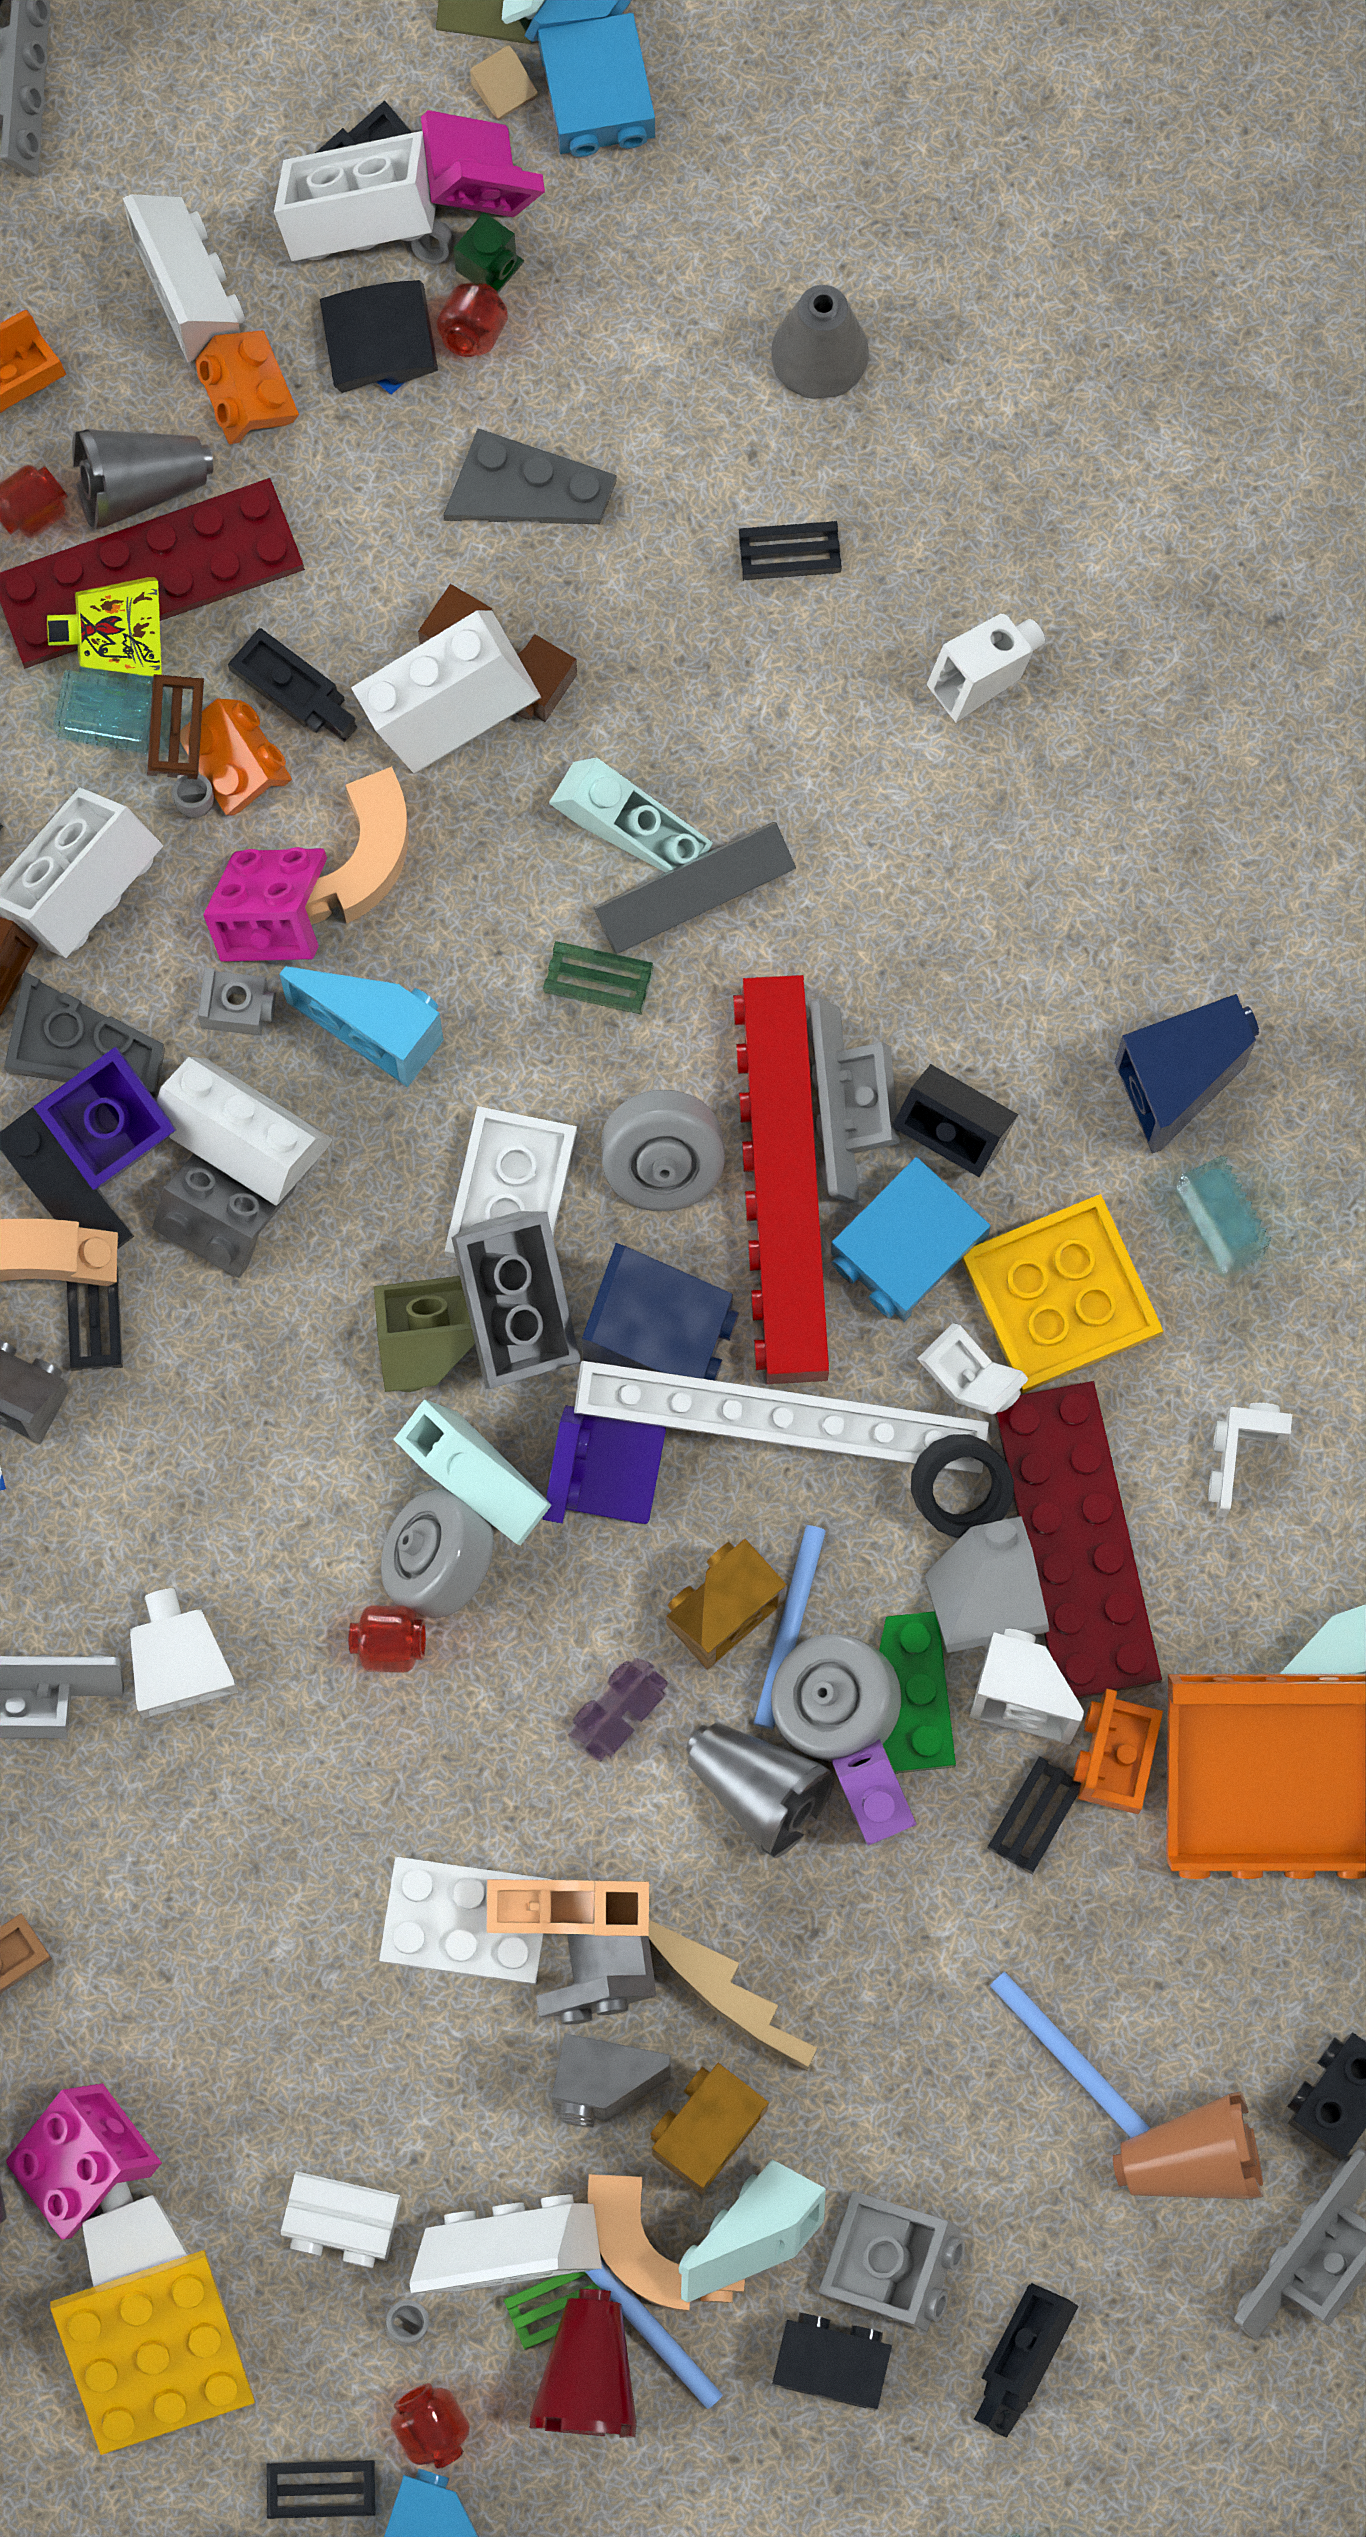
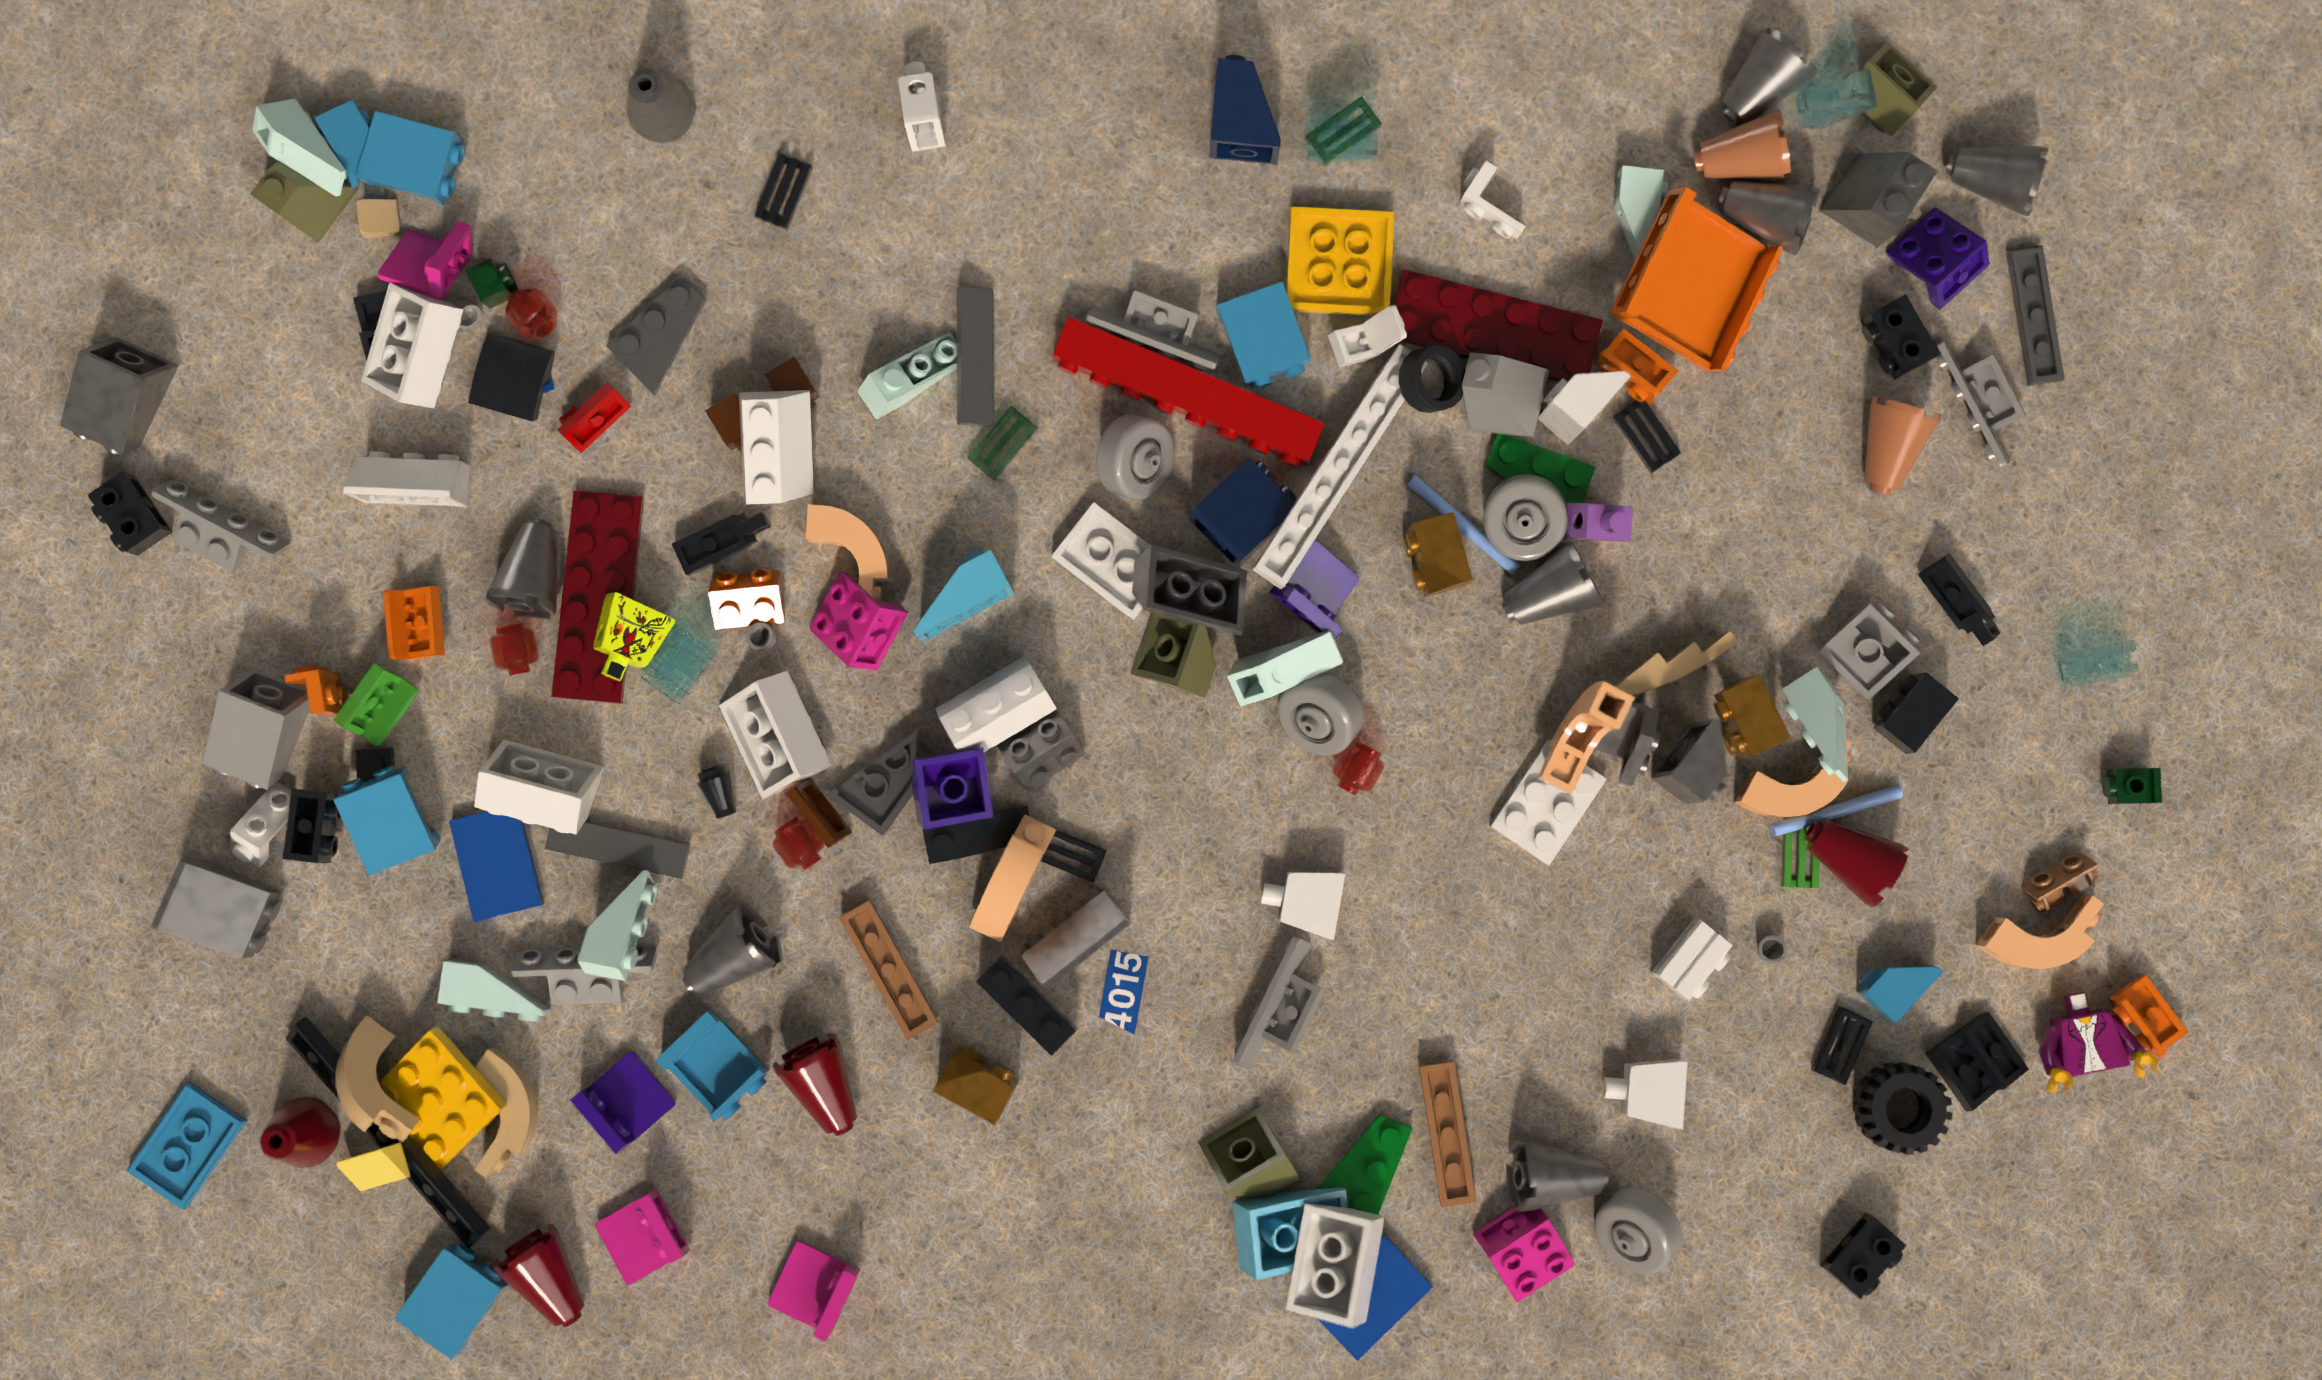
camera: 65 degrees left, 10 degrees up
dark pink bracket [6,2083,162,2240] -> none
yellow plate [50,2250,255,2455] -> none
reddish brown tile [147,674,204,780] -> none
orange bracket [195,330,299,444] -> none
light grey brick [198,967,276,1036] -> none
clear red head [390,2383,470,2469] -> none
white slope [410,2194,602,2293] -> none
clear purple hinge [568,1657,669,1762] -> none
black brick [891,1064,1019,1178] -> none
light blue bar [989,1971,1150,2138] -> none
none -> red hinge [557,381,632,453]
none -> clear green tile [1305,96,1382,167]

